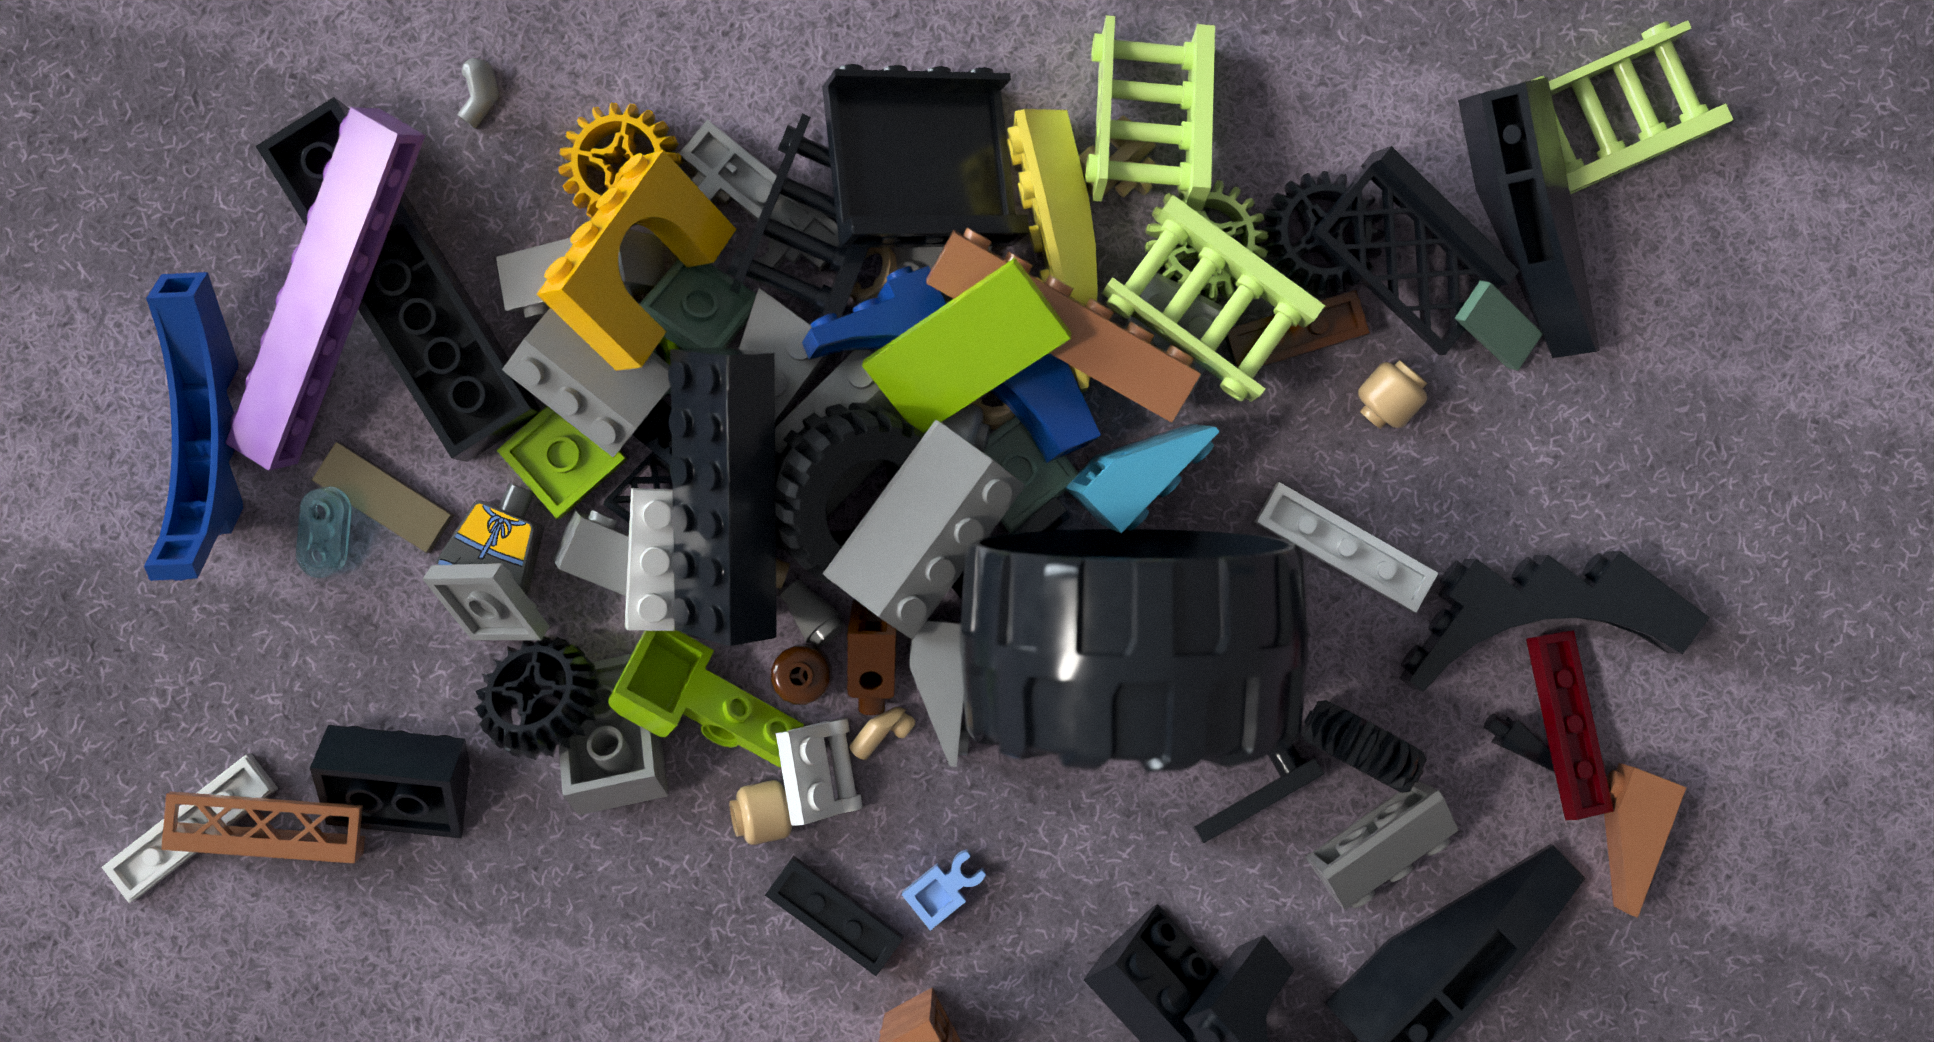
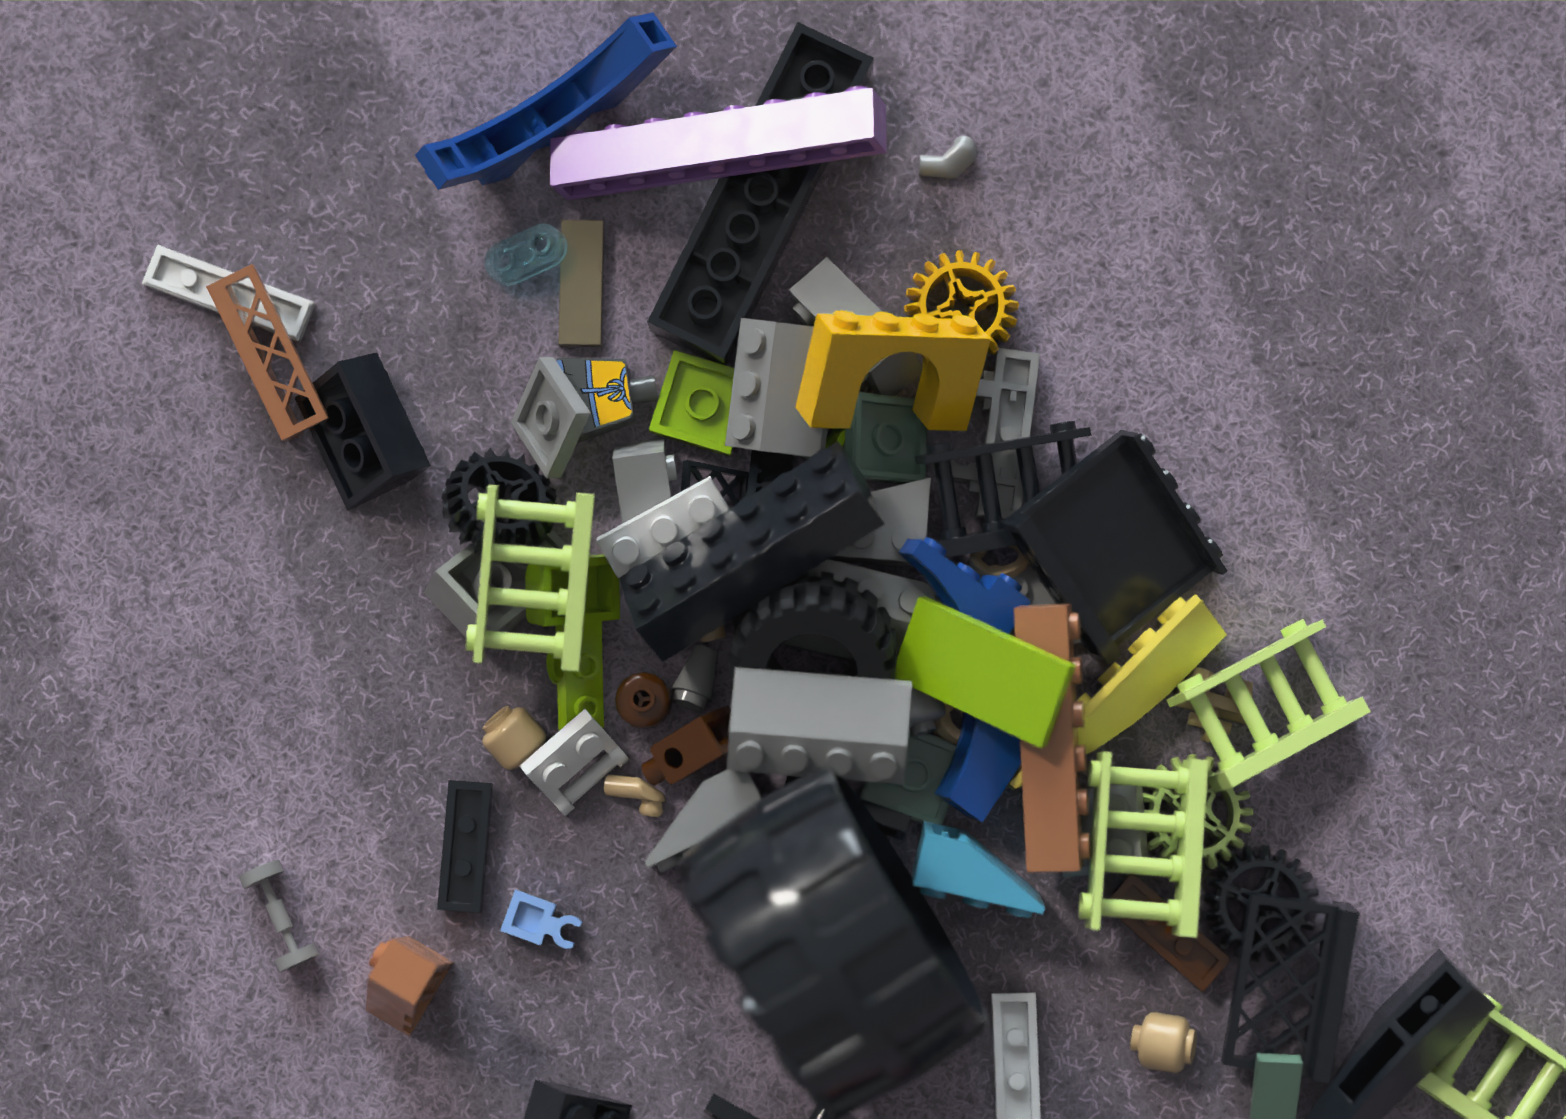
camera: 60 degrees right, 5 degrees down
none -> yellowish green fence [466,485,595,671]

